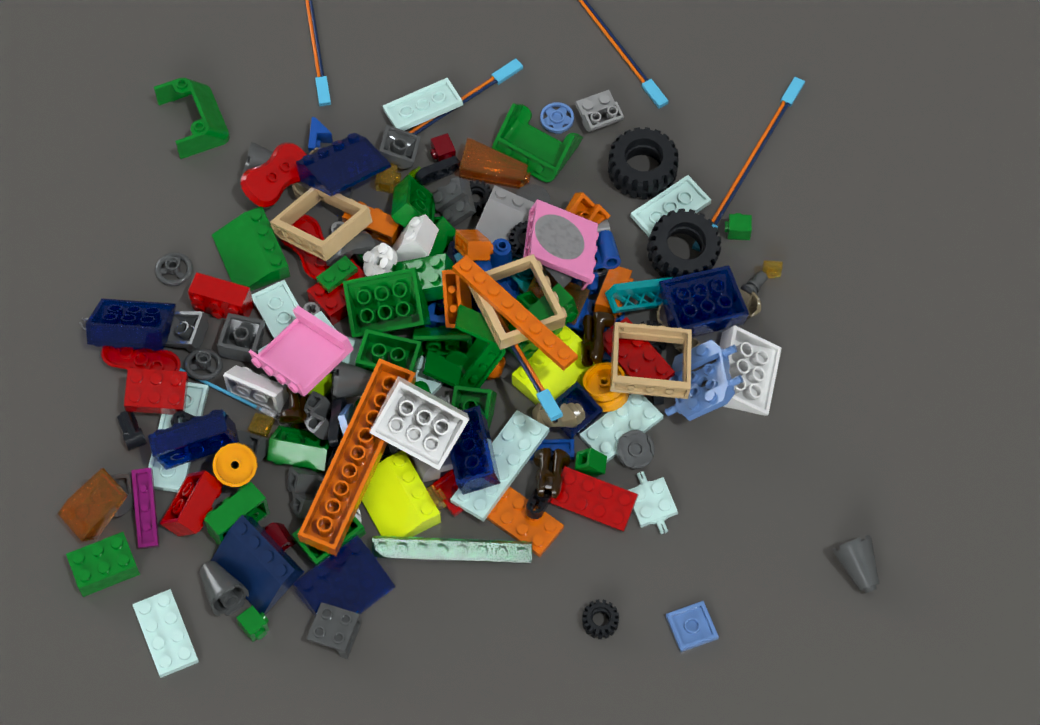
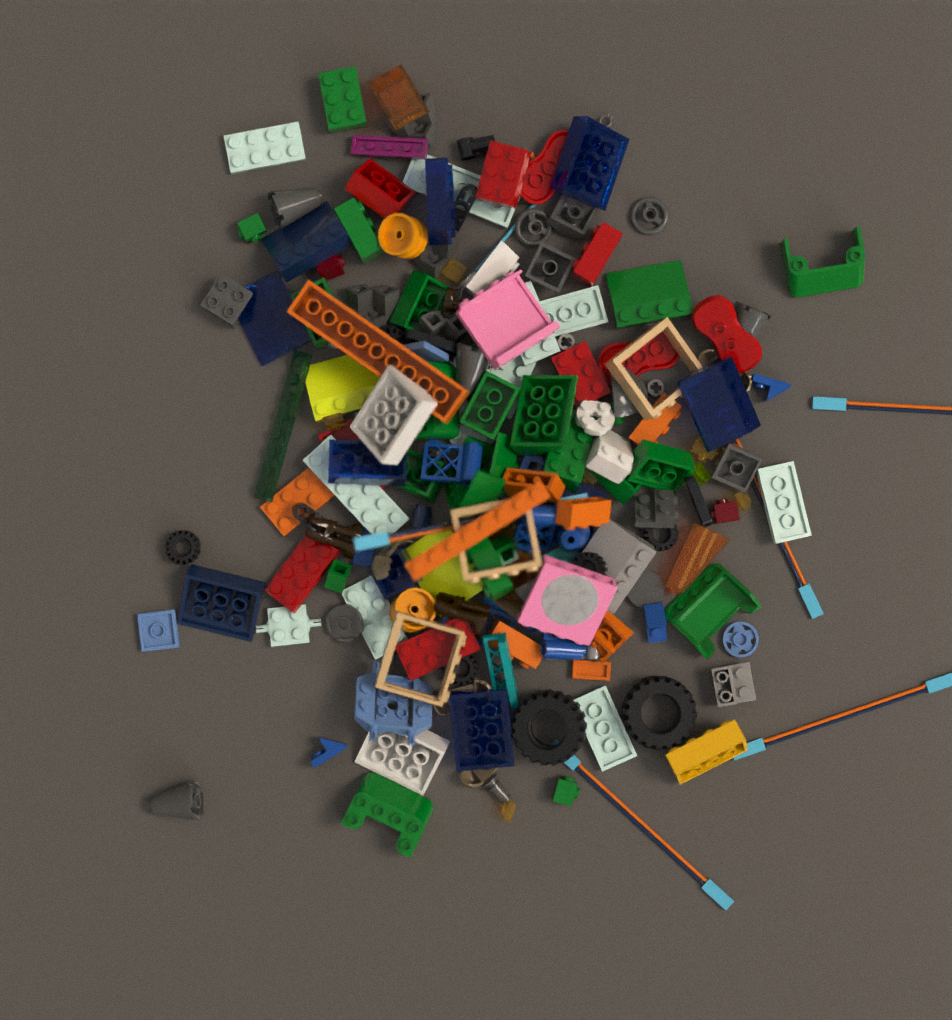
camera: 105 degrees right, 25 degrees up
green plate [316,255,358,293] -> none
none -> dark blue slope [177,564,266,642]
none -> blue slope [310,737,348,768]
none -> green windscreen [341,772,433,858]
none -> dark blue brick [410,504,432,529]
none -> blue piece [421,439,483,486]
none -> orange tile [571,660,611,681]
none -> blue slope [643,602,667,643]
none -> yellow brick [666,720,748,785]
none -> clear yellow plate [733,491,752,512]

